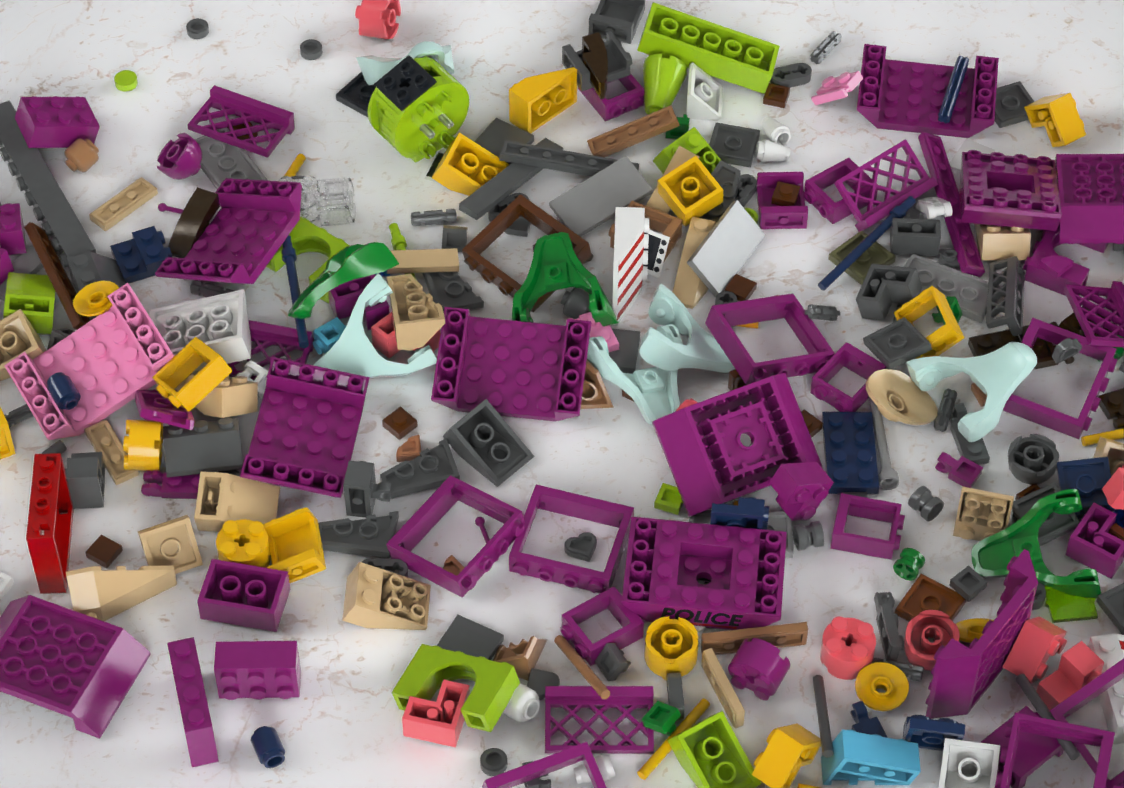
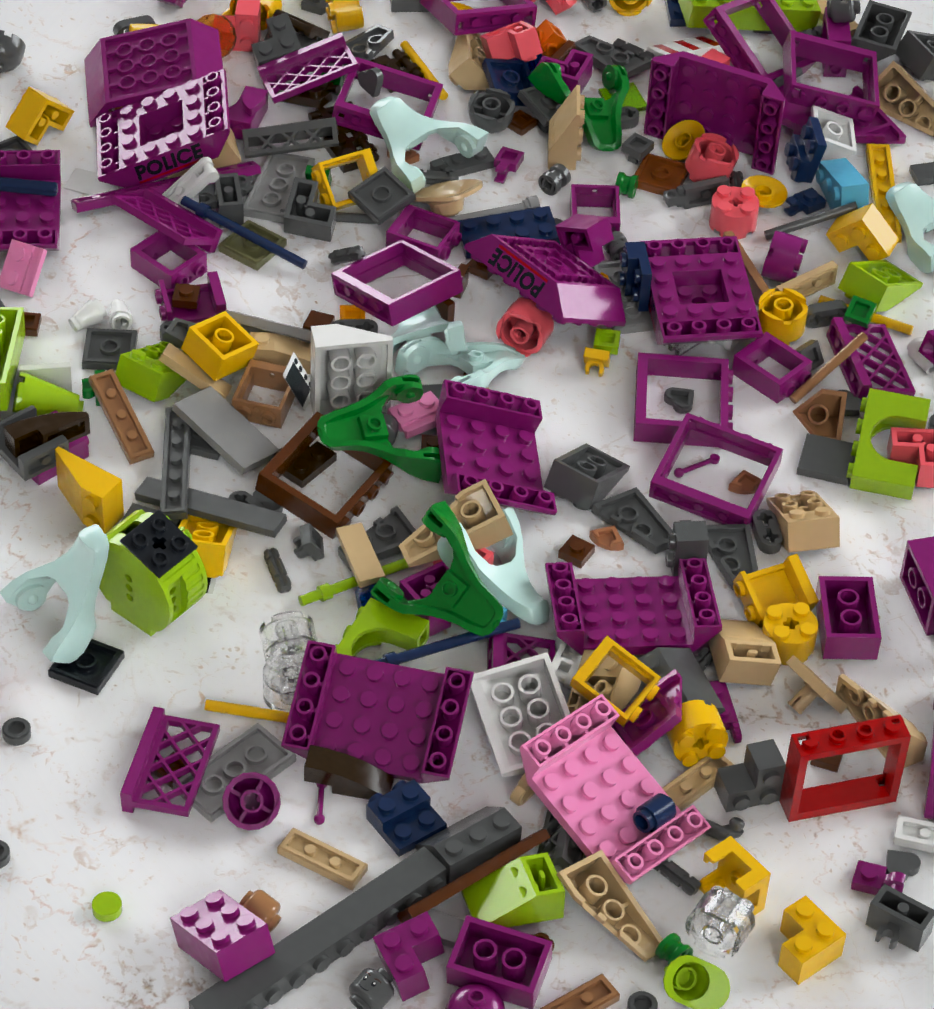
camera: 105 degrees left, 5 degrees down
yellow dish [73,281,119,317] -> none
none -> yellow tile [583,347,611,377]

